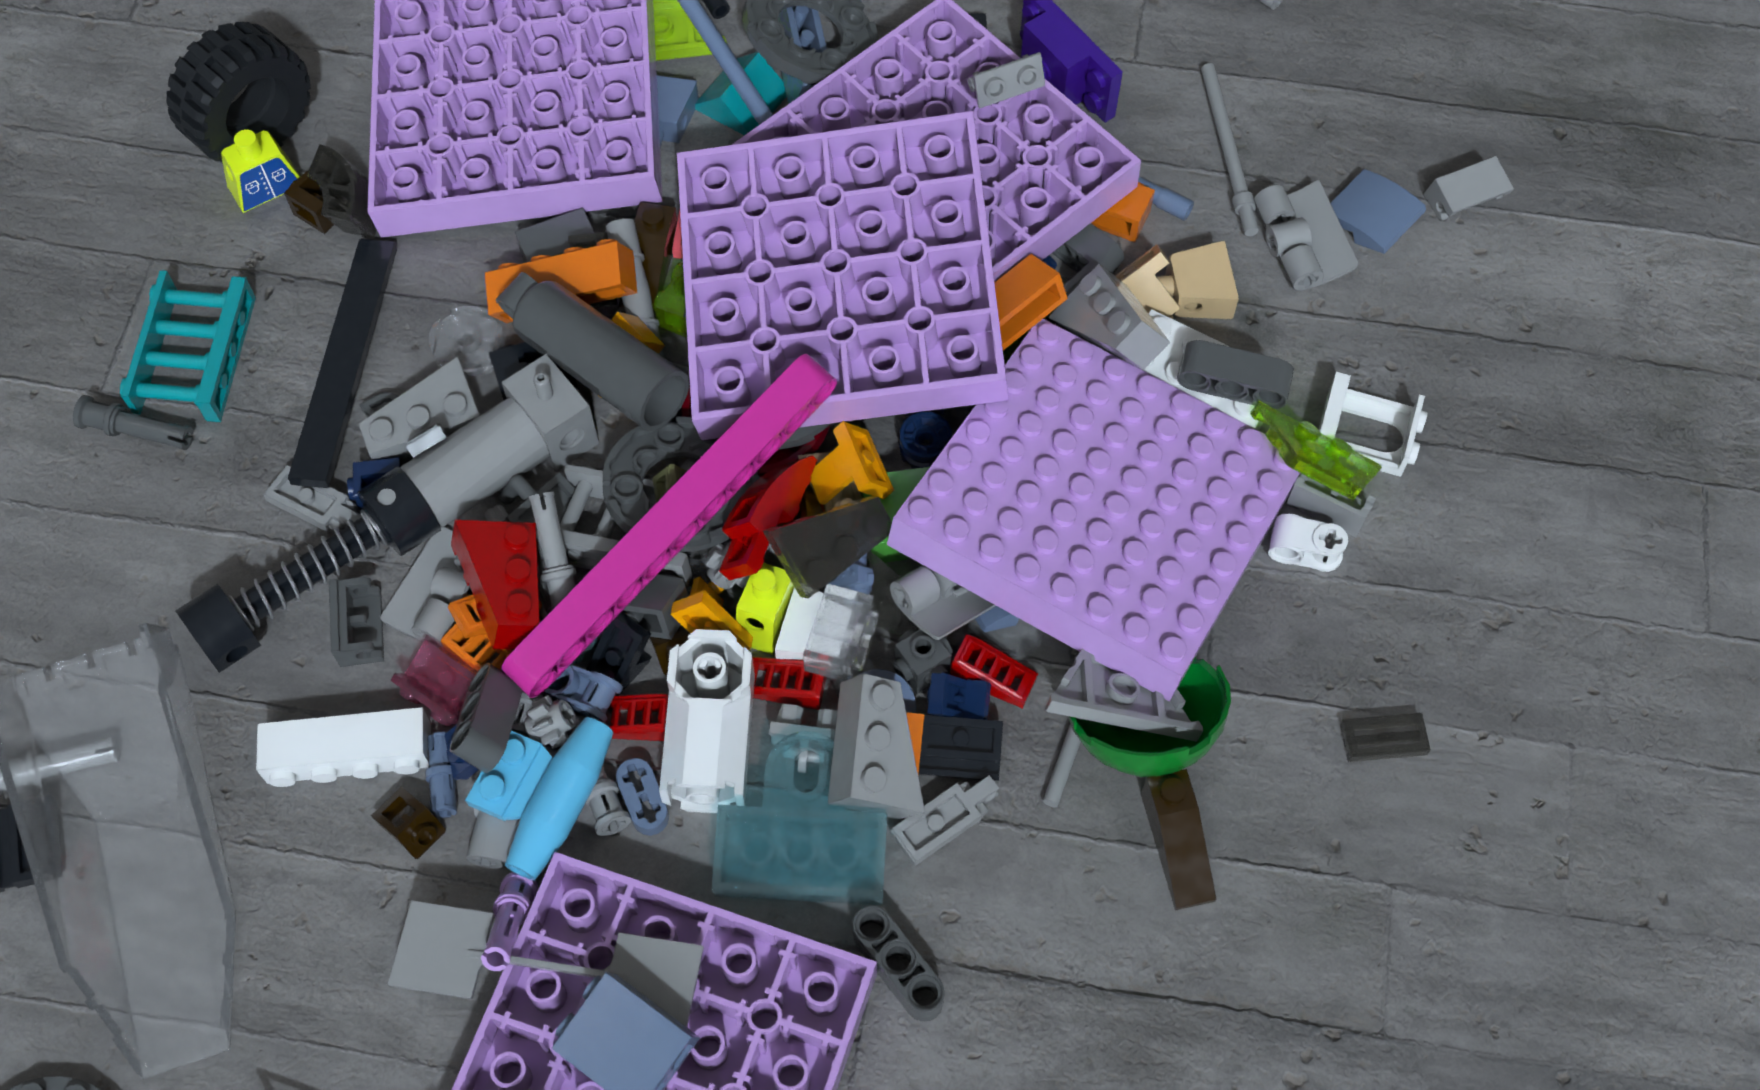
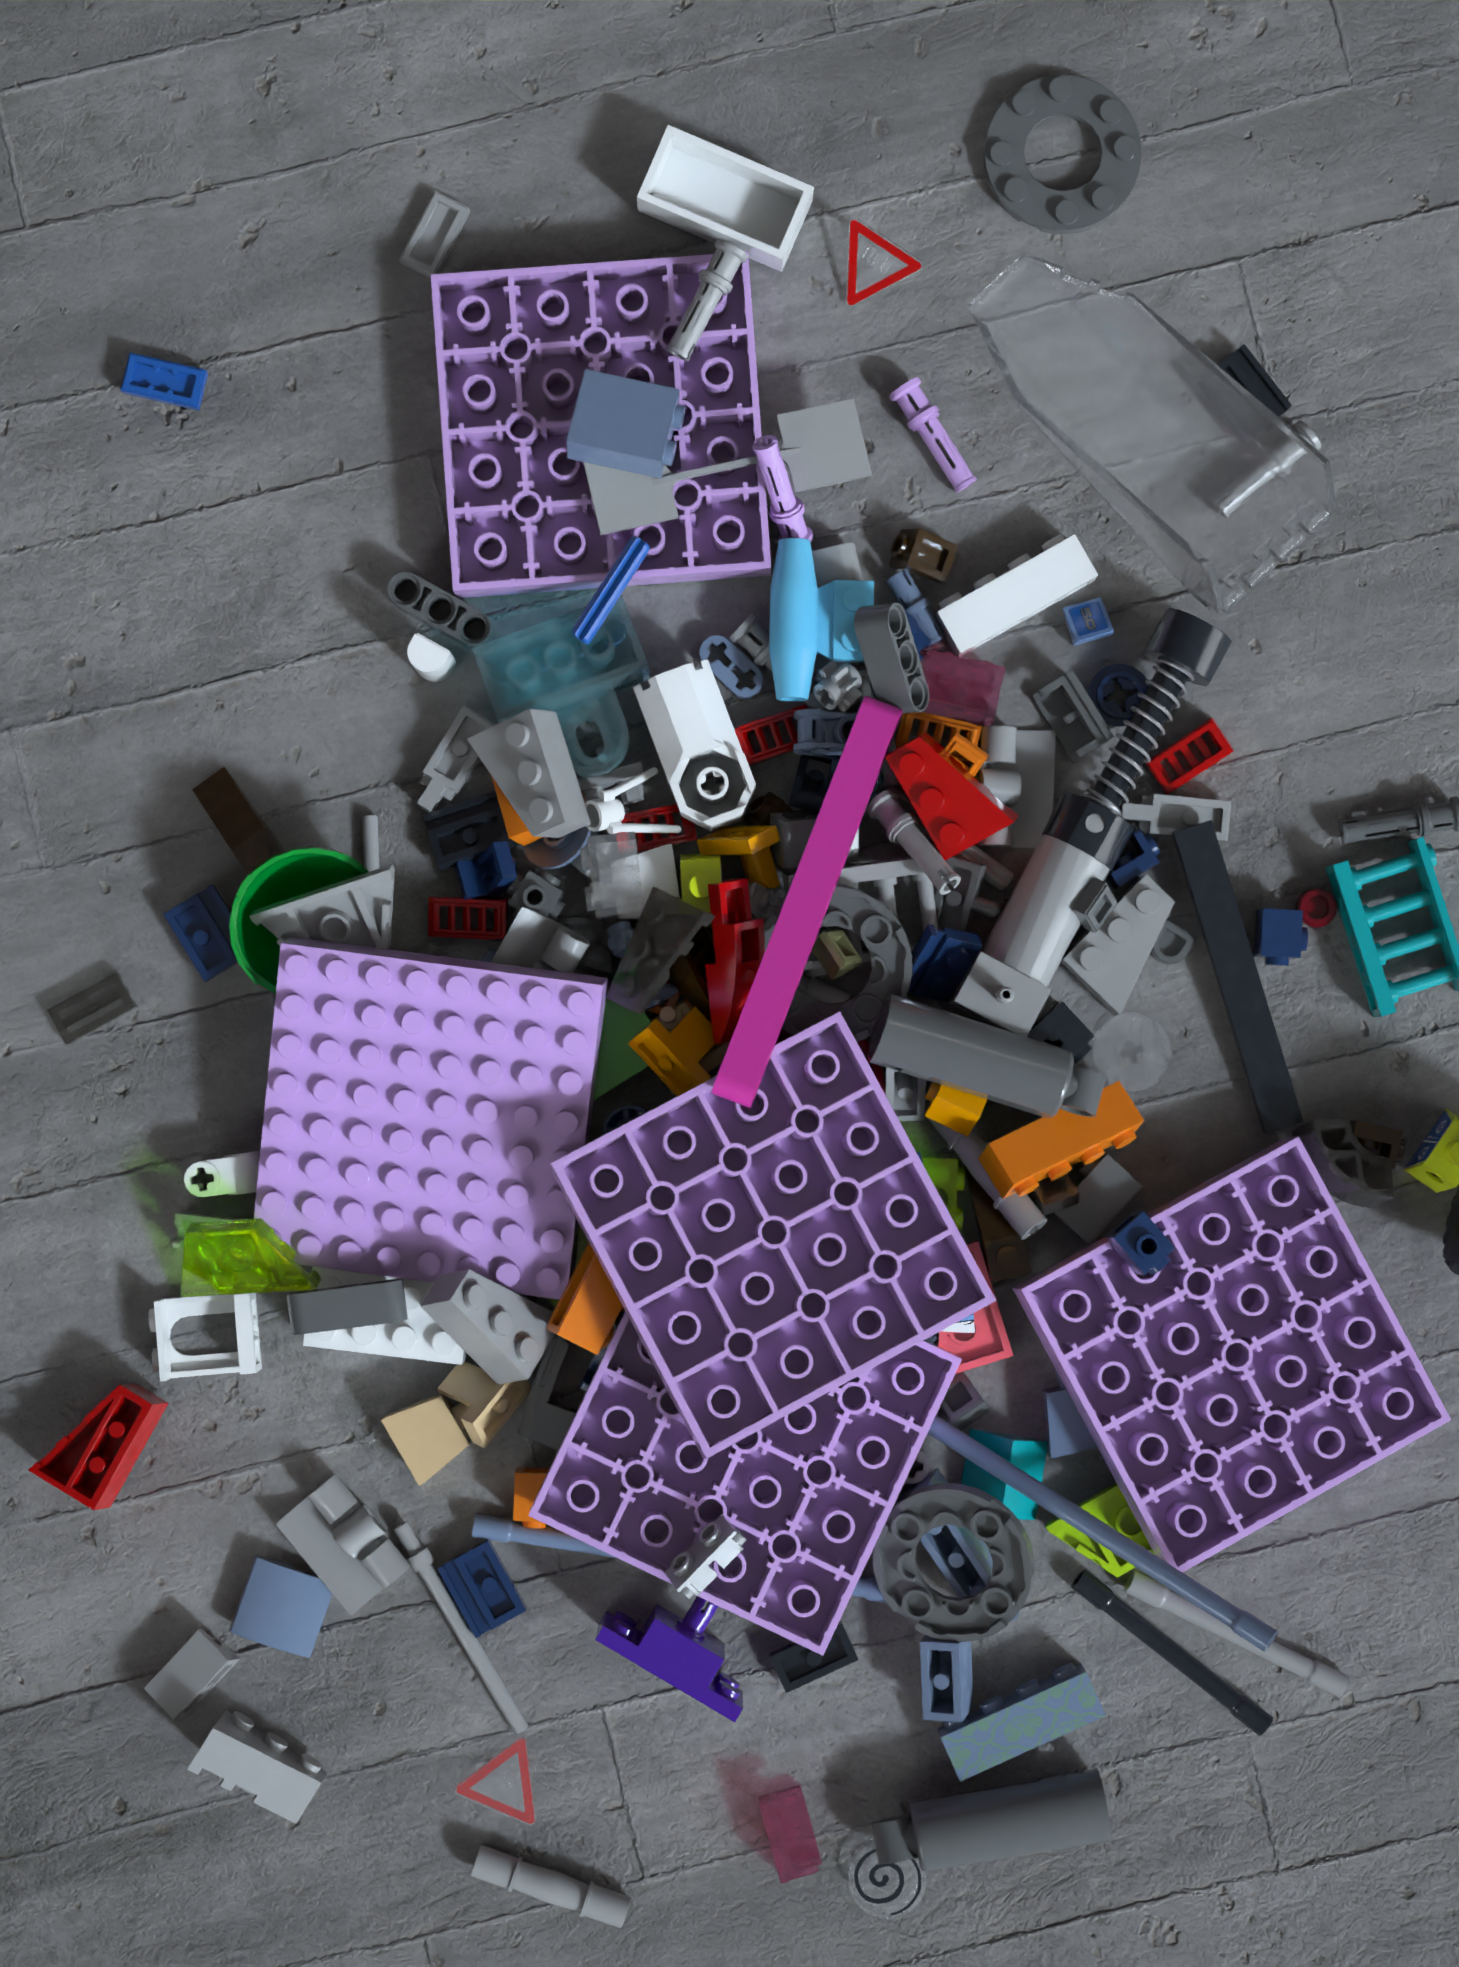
camera: 150 degrees right, 25 degrees up
none -> red wedge [28,1383,168,1510]
none -> dark blue plate [163,884,238,982]
none -> light grey wedge [187,1710,327,1824]
none -> white brick [407,633,457,682]
none -> dark blue plate [437,1539,527,1638]
none -> clear piece [455,1738,536,1826]
none -> blue axle [571,536,650,644]
none -> white plant [585,767,681,834]
none -> lavender pin [889,377,977,493]
none -> dark blue plate [908,924,983,1002]
none -> slope [1062,597,1114,646]
none -> dark blue gear [1088,664,1149,727]
none -> dark blue brick [1105,1211,1175,1275]
none -> red slope [1146,717,1234,795]
none -> dark blue brick [1254,908,1308,966]
none -> dark red tile [1295,888,1337,928]

